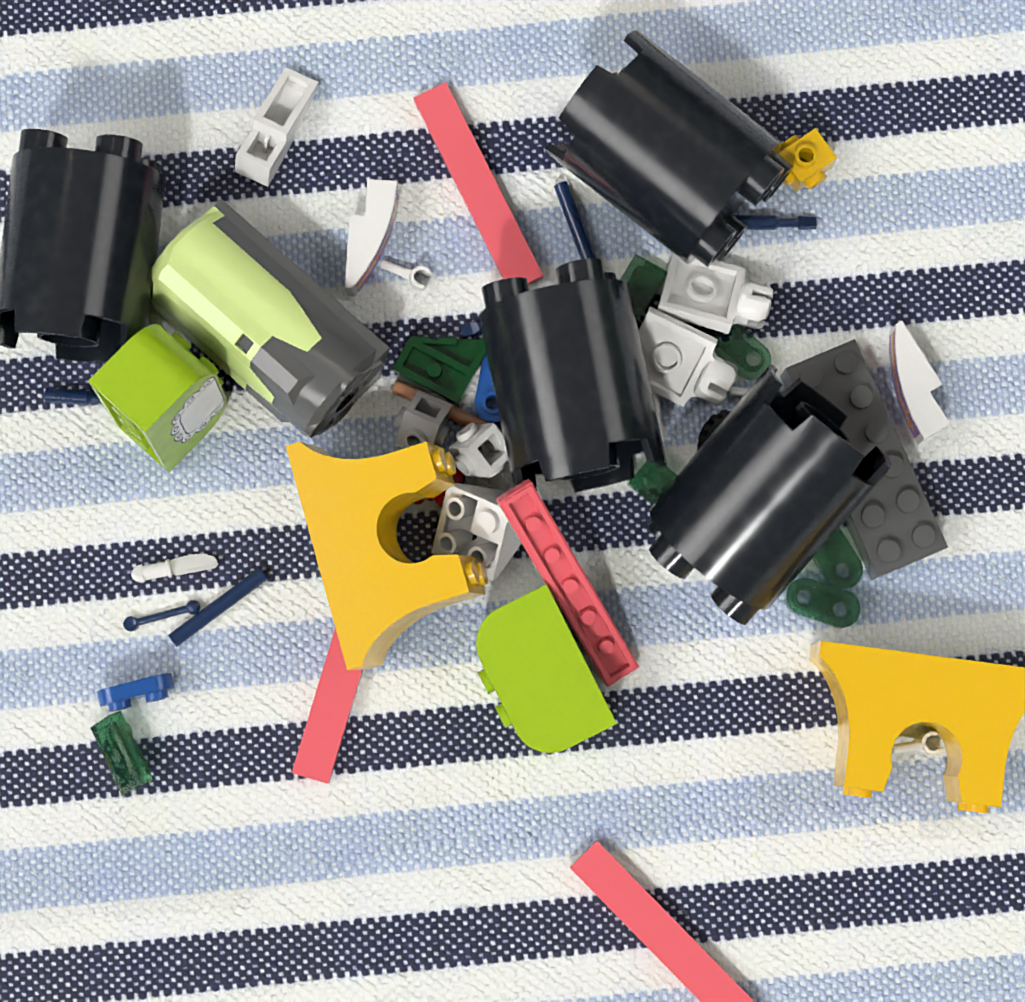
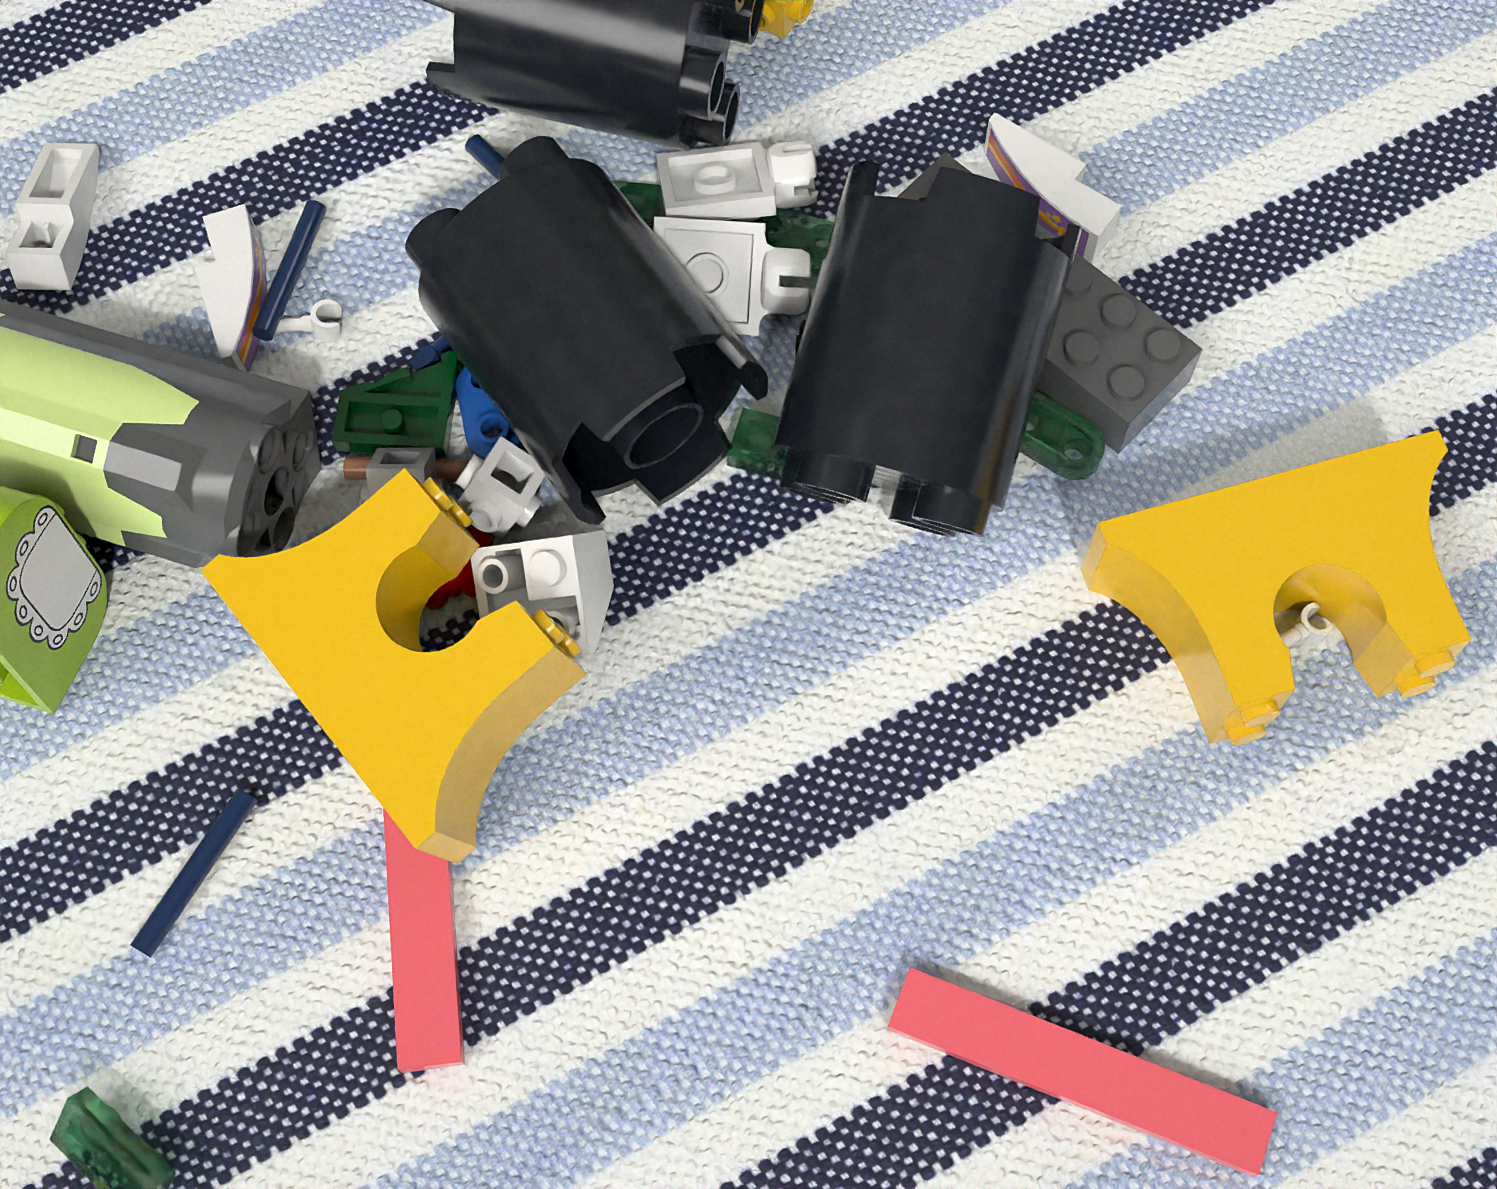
camera: 25 degrees left, 15 degrees down
blue plate [97,673,175,712] -> none
dark blue hinge [123,600,200,632] -> none
white piece [131,554,218,582] -> none
coral tile [413,82,544,286] -> none
lime brick [476,584,617,753] -> none
coral tile [496,478,639,687] -> none
dark blue piece [733,215,817,230] -> none
clear green plate [785,578,861,629] -> none
none -> dark blue bar [252,200,327,341]

